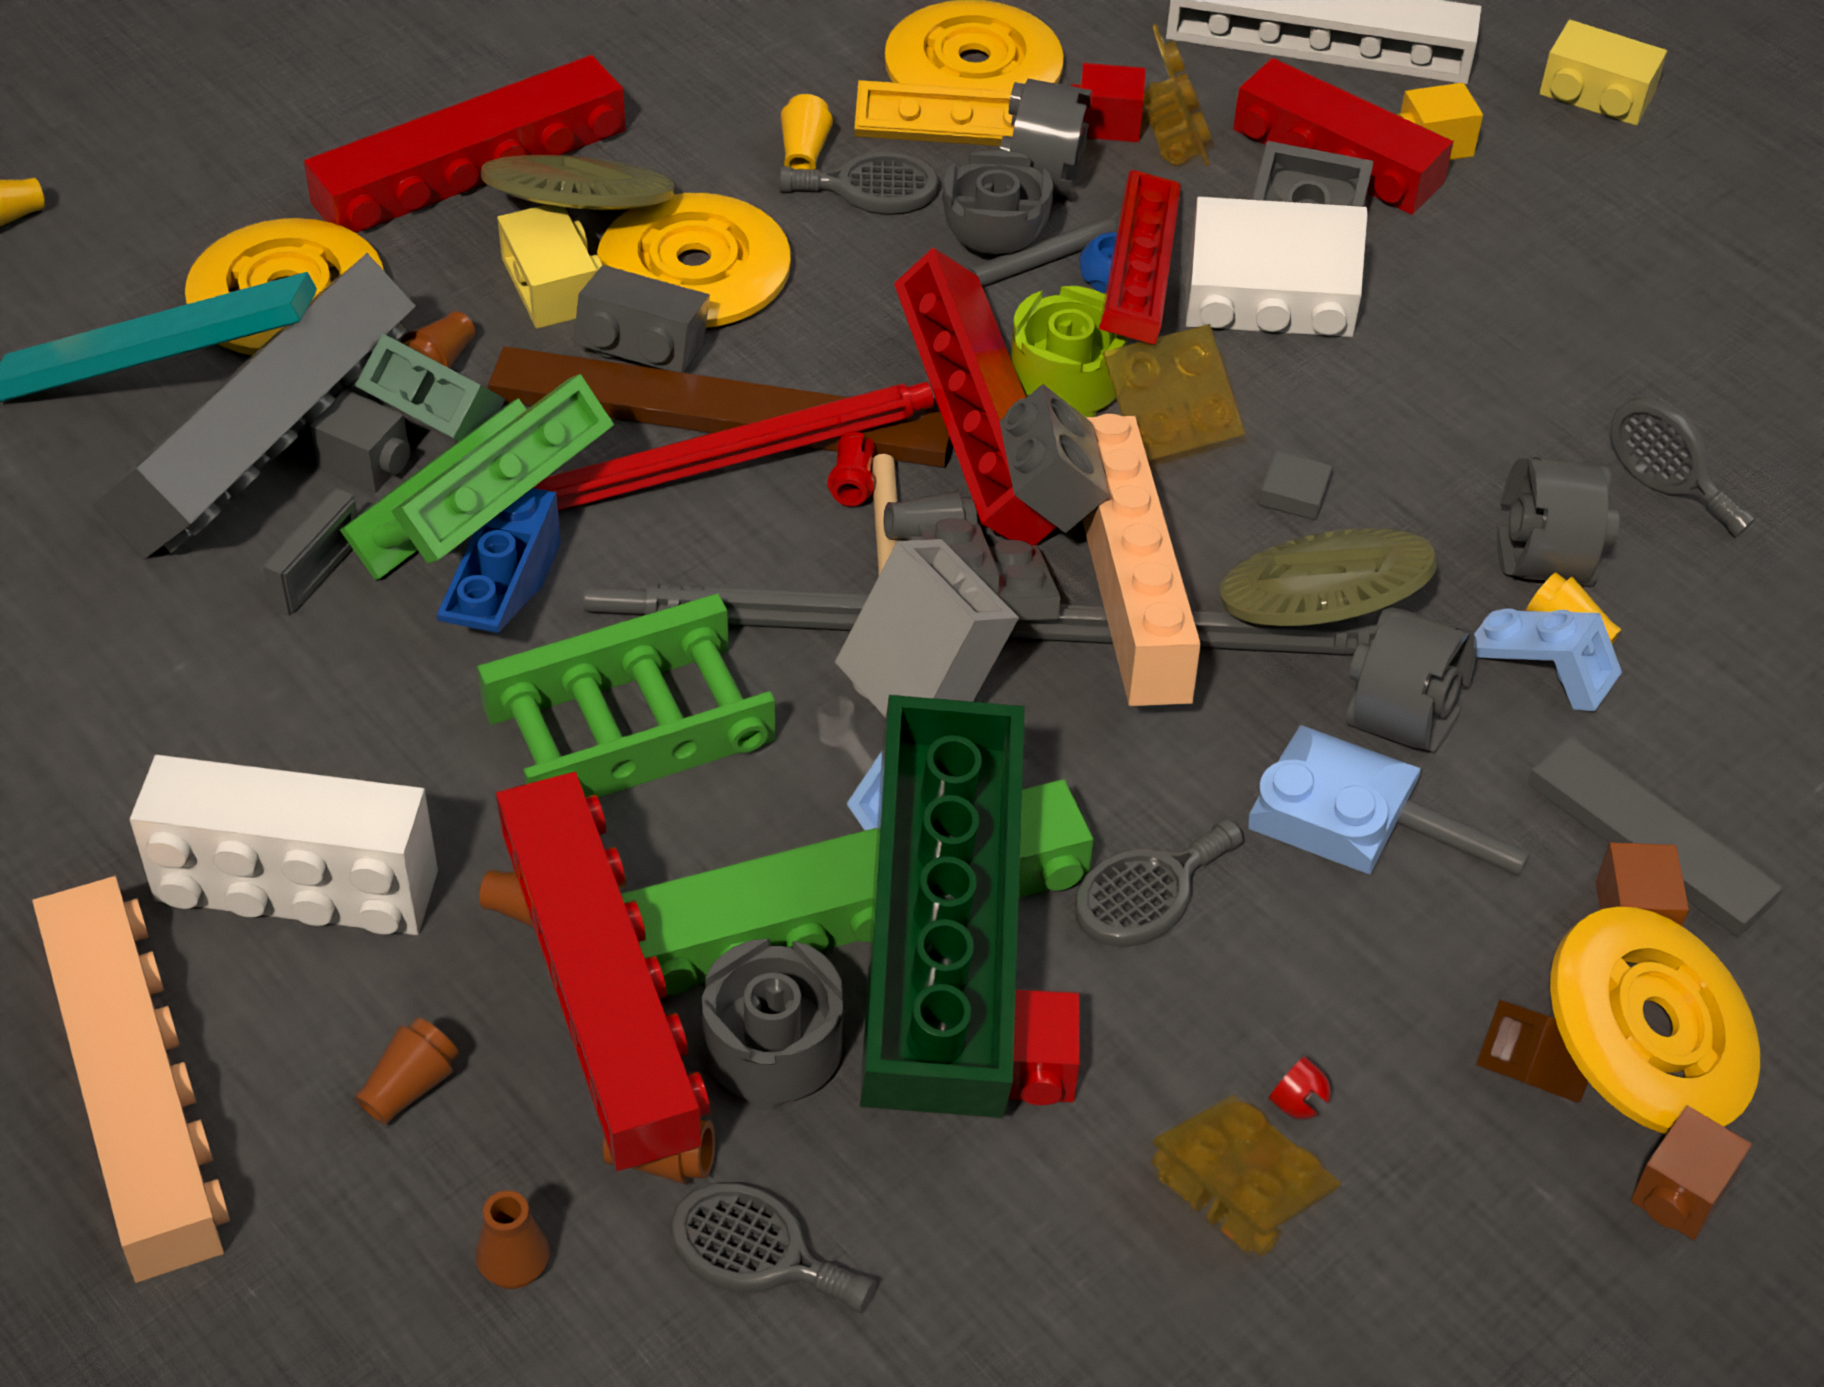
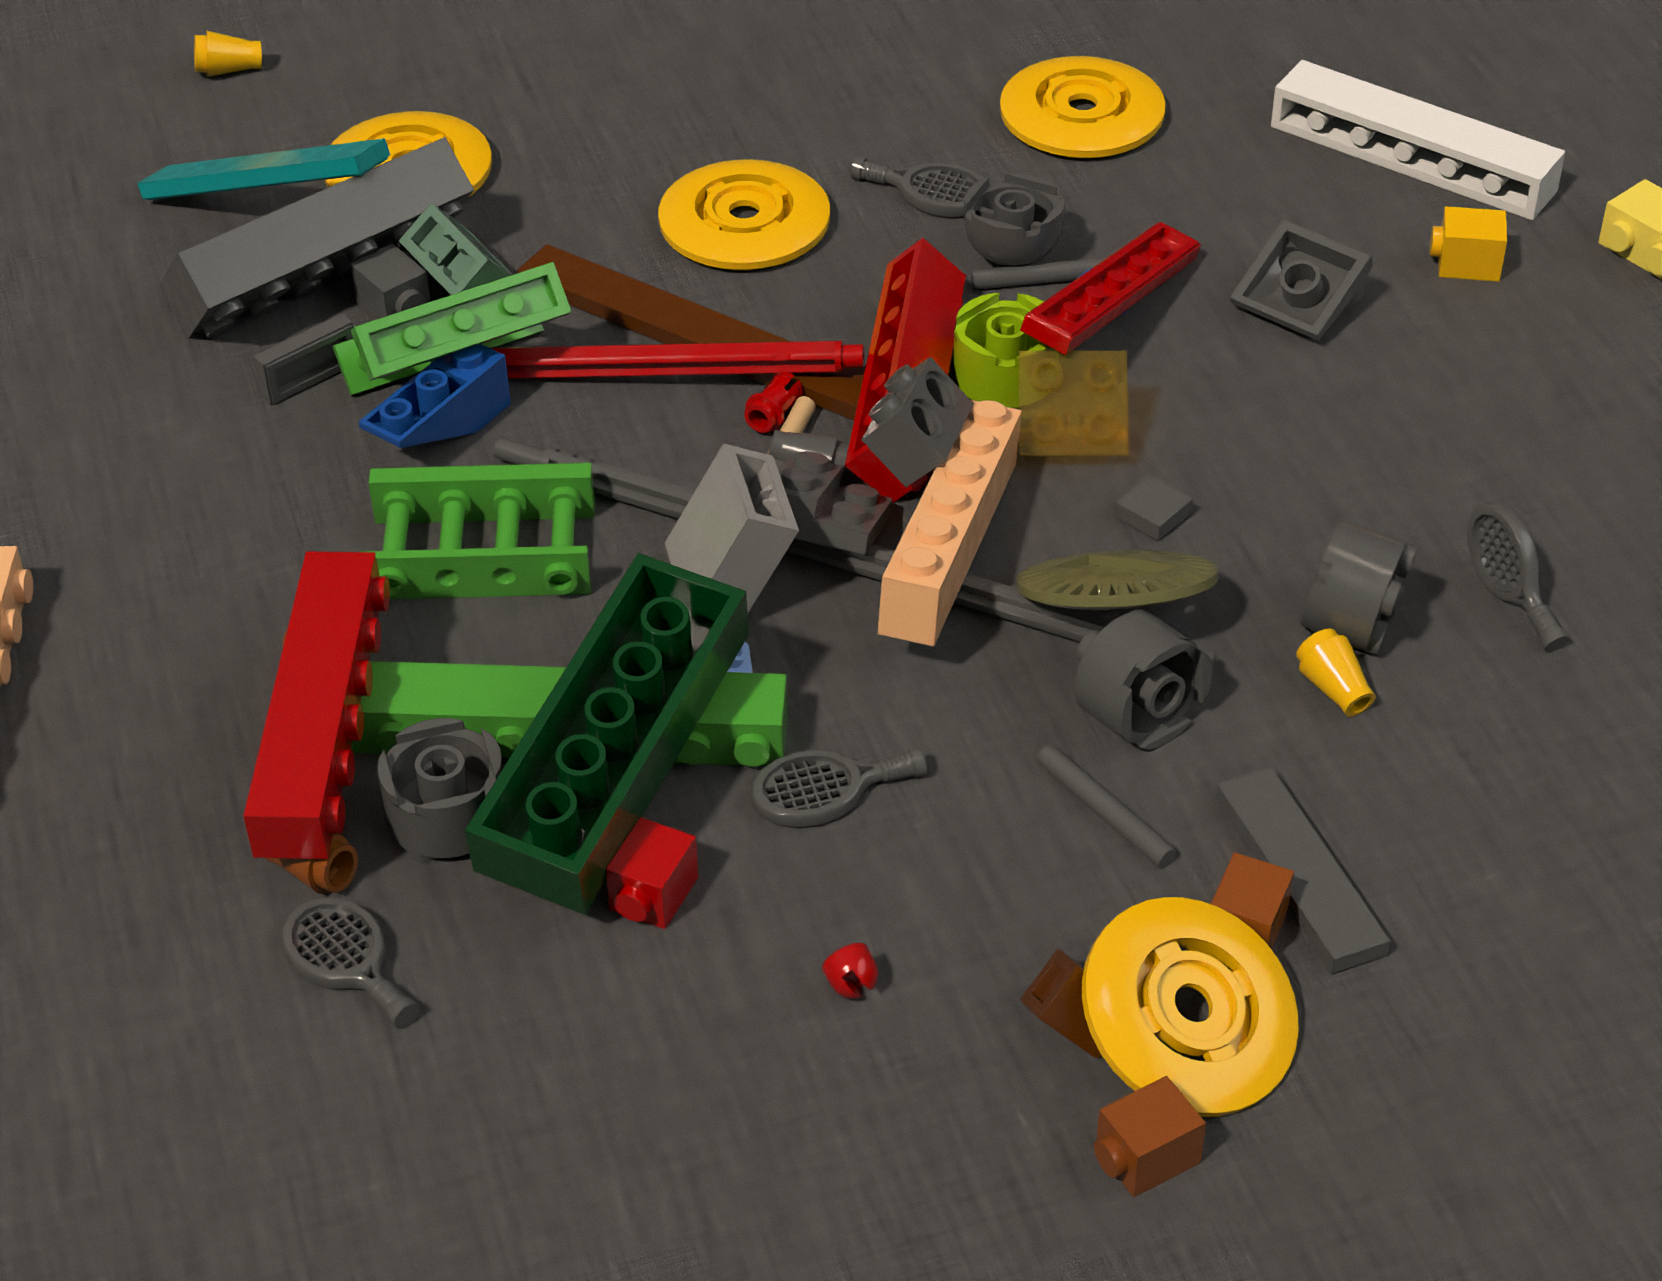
camera: 25 degrees right, 5 degrees down
white brick [130,755,438,935] -> none
red brick [303,55,626,233] -> none
dark orange cone [354,1017,459,1126] -> none
dark orange cone [400,311,475,369] -> none
dark orange cone [475,1190,550,1289] -> none
olive piece [481,155,675,210] -> none
light yellow brick [497,204,602,329] -> none
dark grey brick [574,265,710,372] -> none
yellow cone [780,94,833,170] -> none
yellow tile [854,80,1014,146] -> none
dark grey brick [1000,78,1093,198] -> none
red brick [1070,63,1146,143] -> none
clear yellow hinge [1143,24,1213,166] -> none
clear yellow hinge [1151,1095,1342,1257] -> none
white slope [1185,197,1367,337] -> none
red brick [1233,57,1454,215] -> none
light blue slope [1248,725,1421,875] -> none
light blue bracket [1474,608,1622,711] -> none

